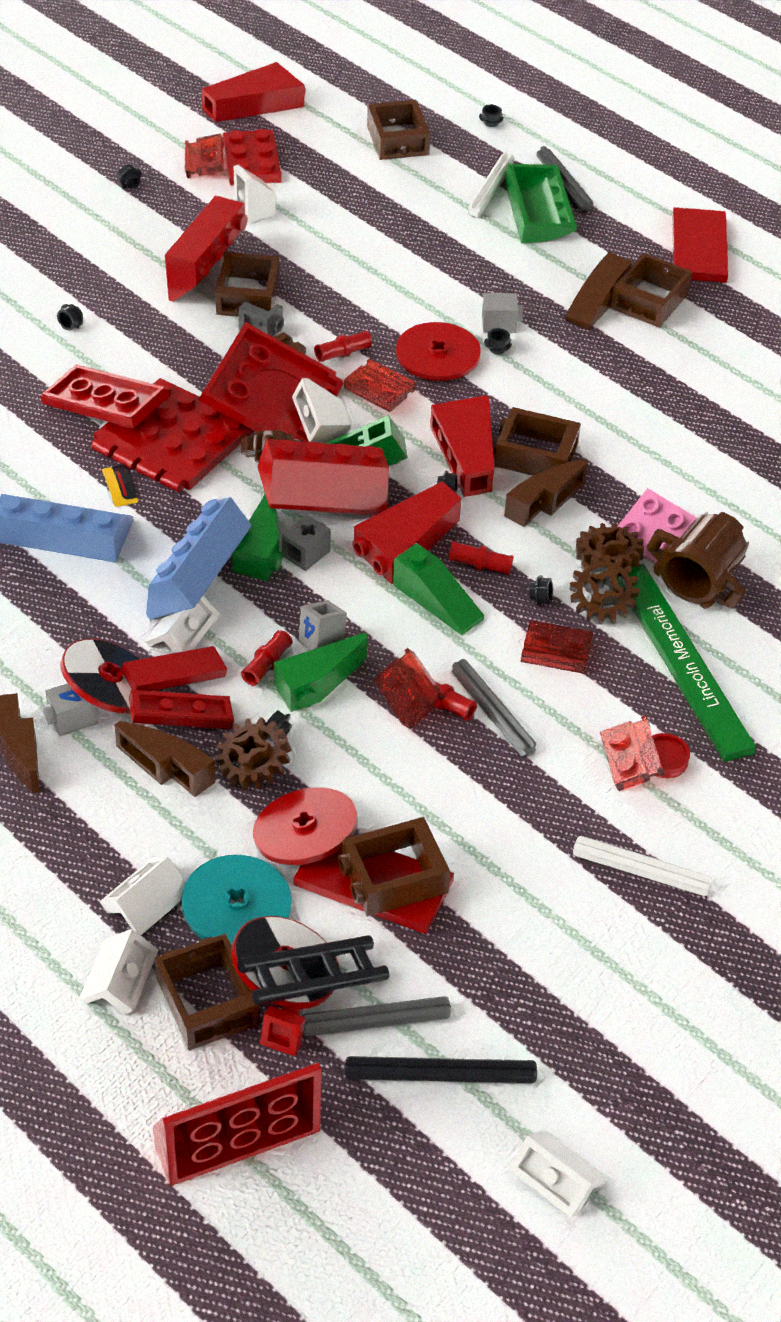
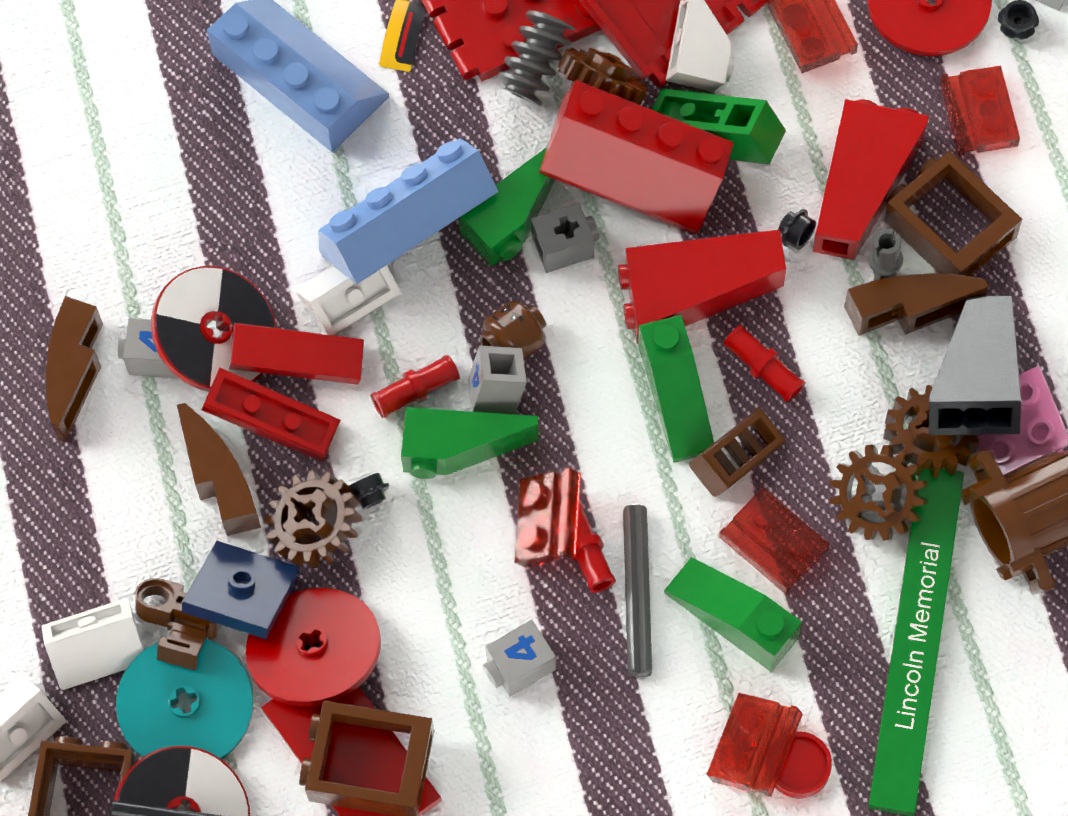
camera: 35 degrees right, 20 degrees up
black plate [529,575,553,606] -> none
none -> reddish brown piece [135,578,222,671]
none -> plate [182,540,300,639]
none -> reddish brown head [480,301,546,360]
none -> light grey brick [483,619,556,697]
none -> dark grey piece [497,10,577,107]
none -> green slope [664,557,802,673]
none -> reddish brown slope [689,407,786,497]
none -> dark grey axle [868,228,903,280]
none -> slope [929,296,1021,435]
none -> clear red plate [940,65,1020,156]

